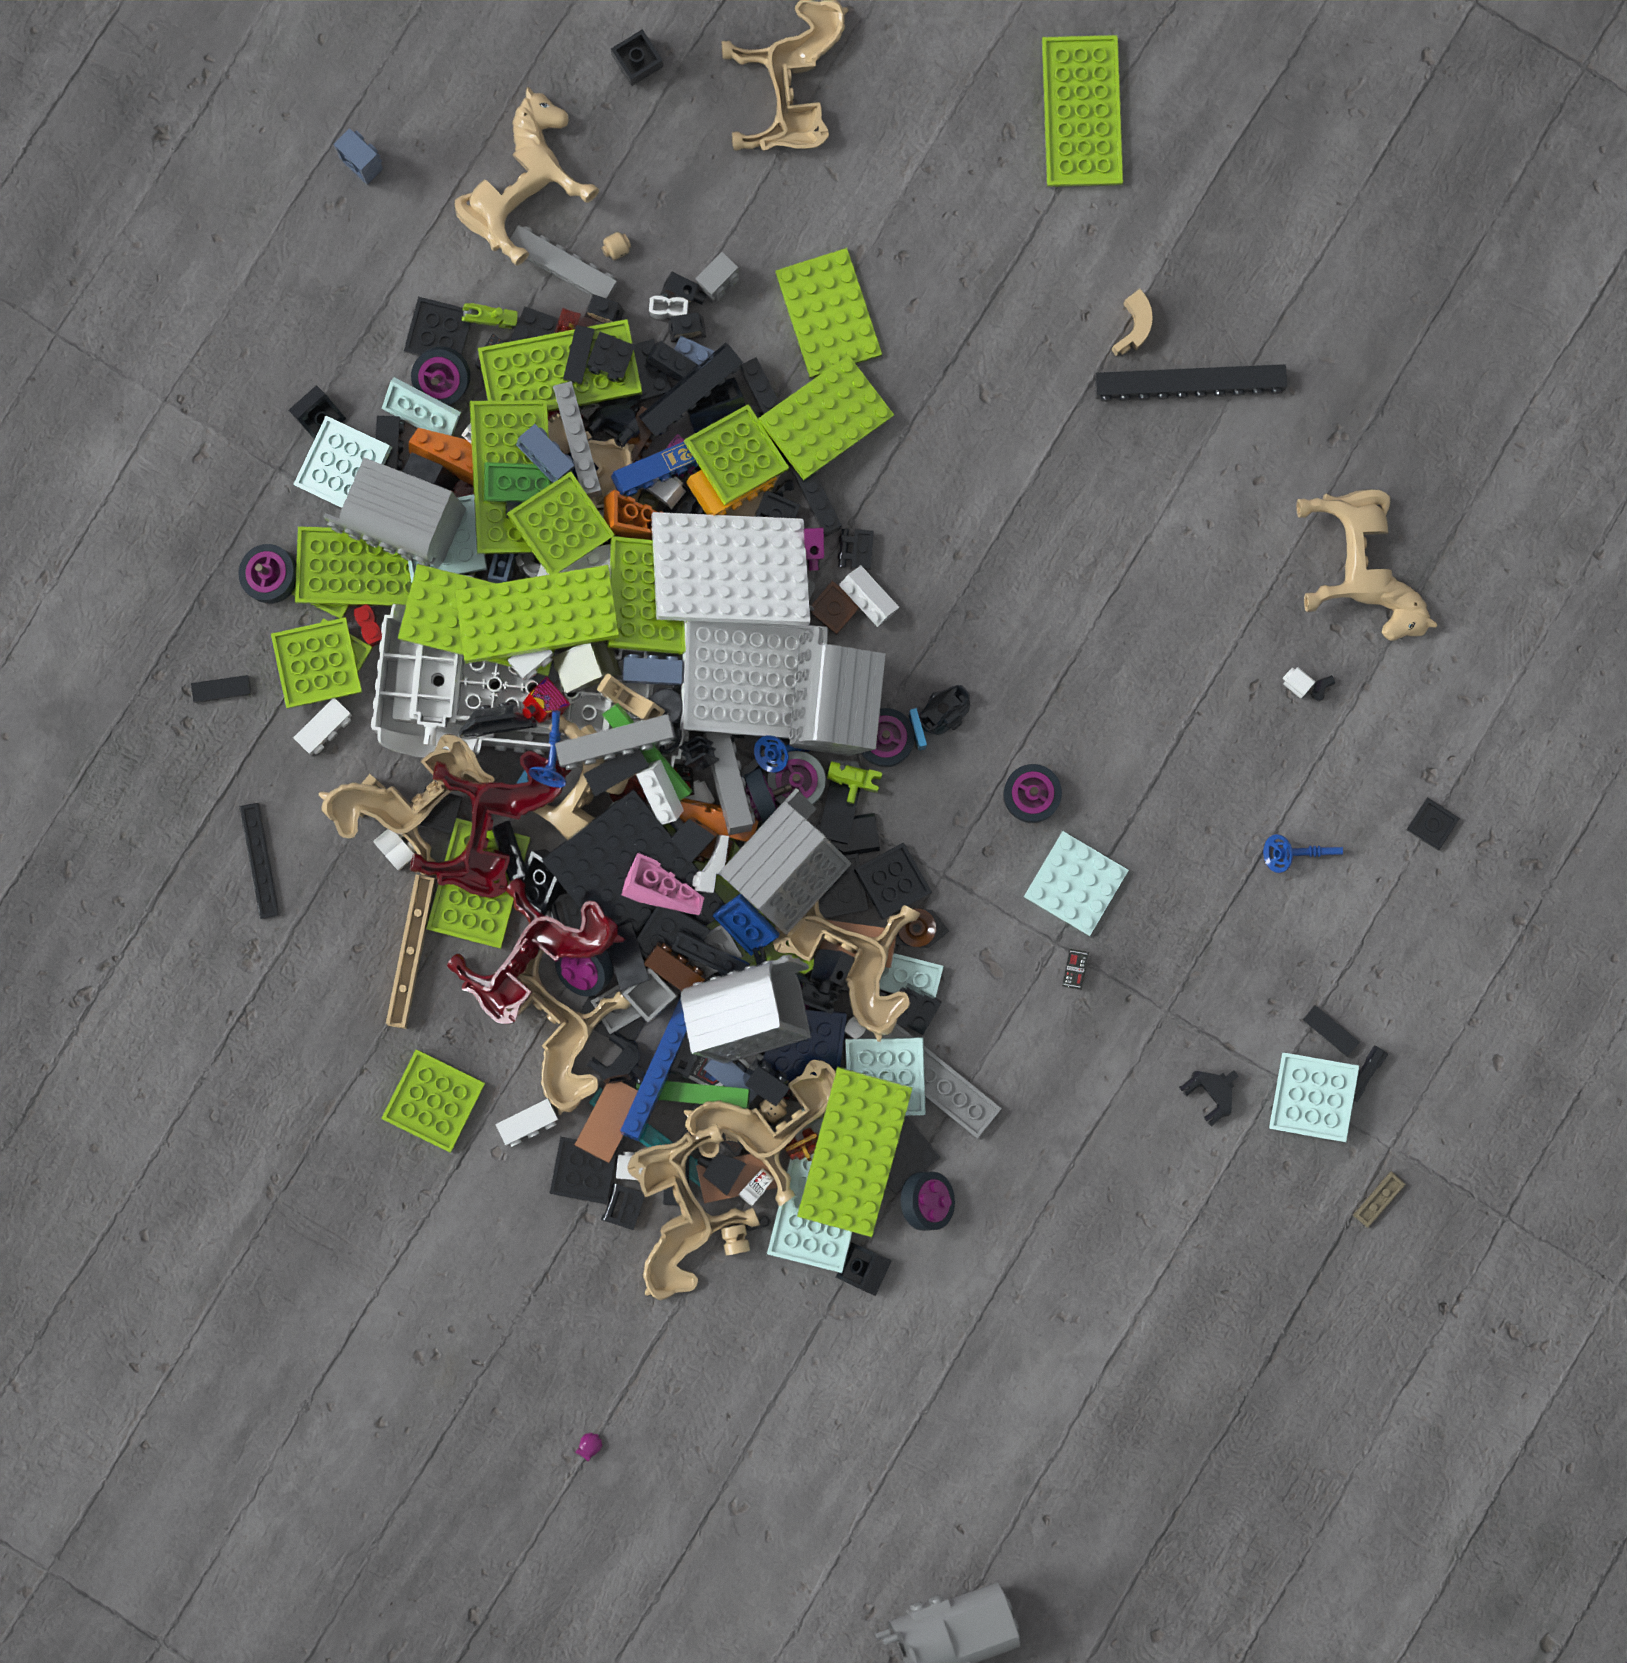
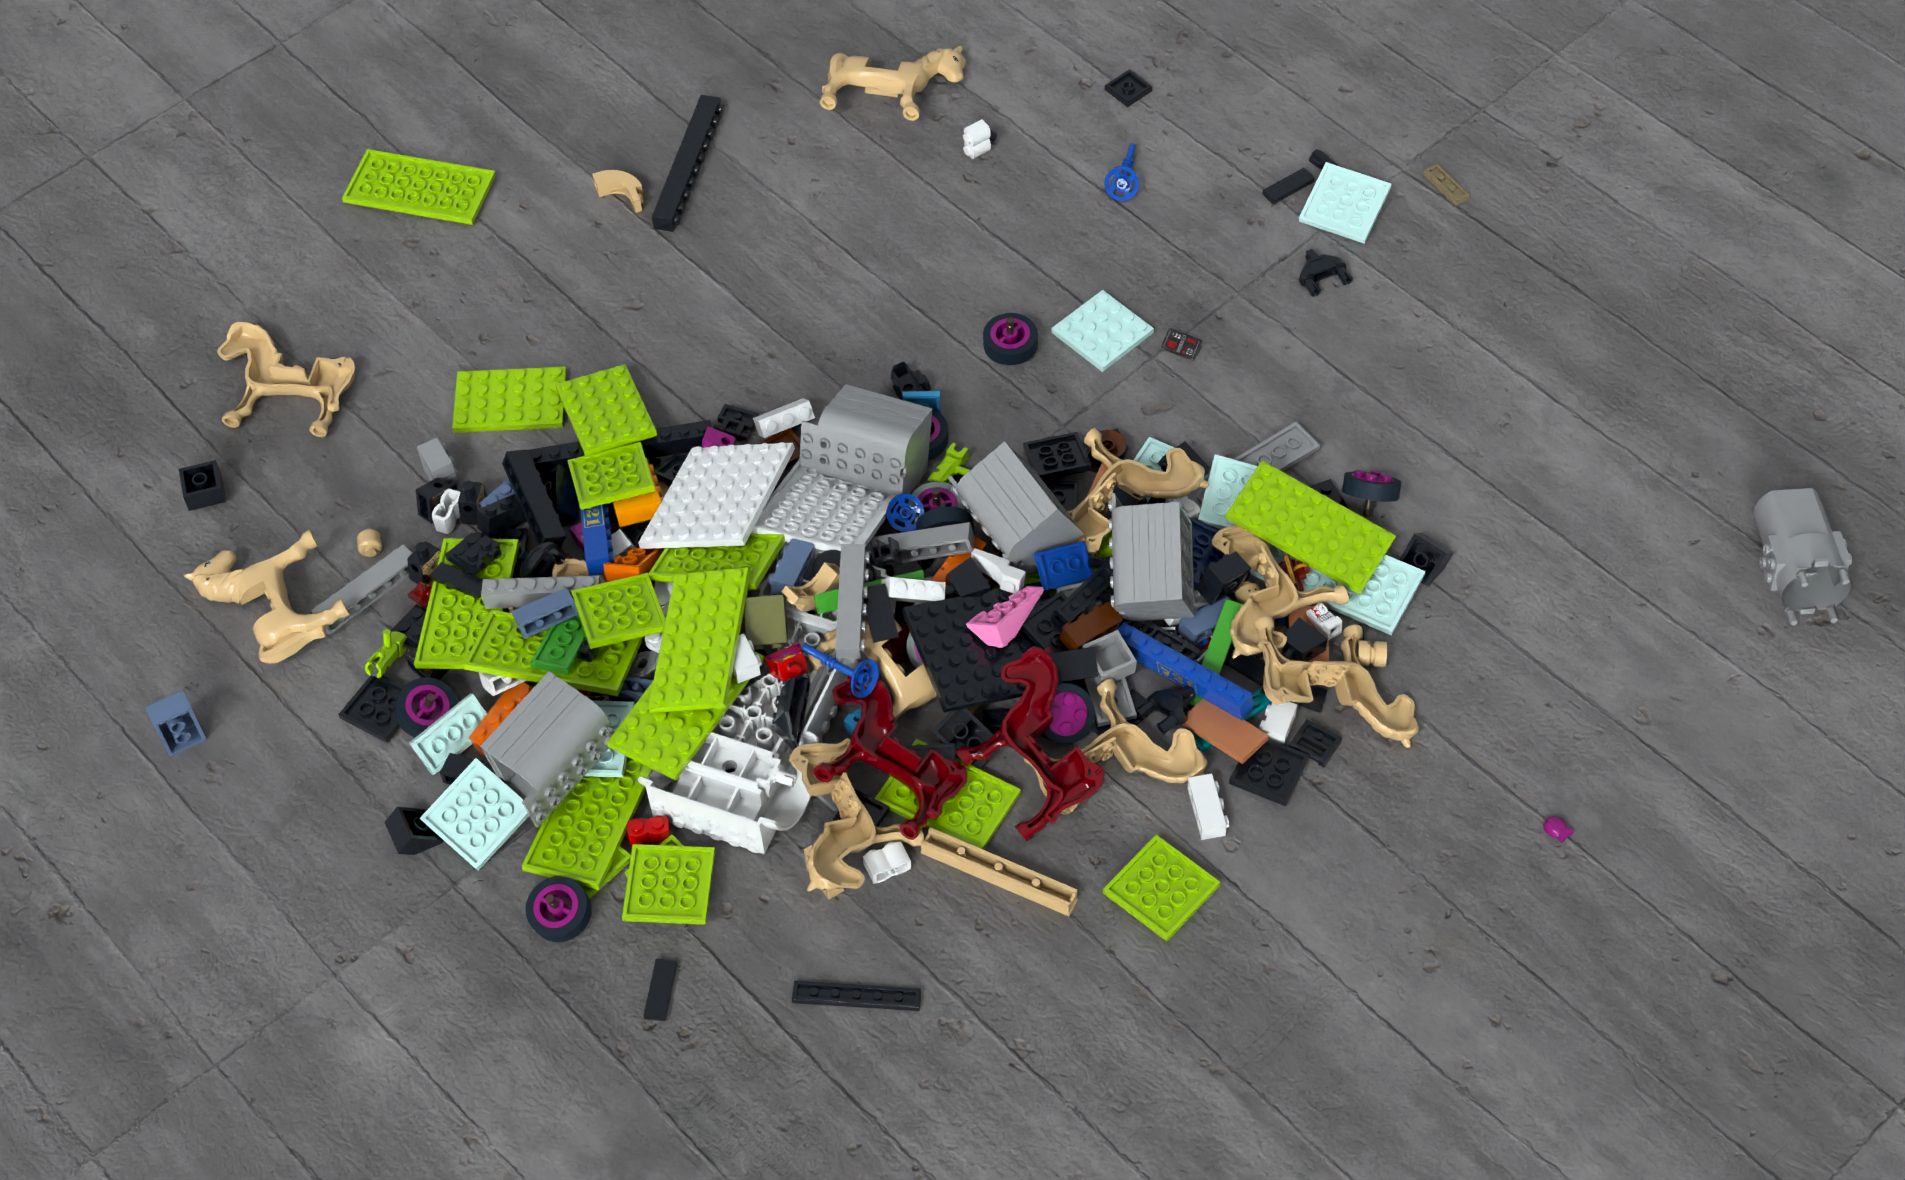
camera: 70 degrees left, 30 degrees down
white brick [293,698,352,756] -> none

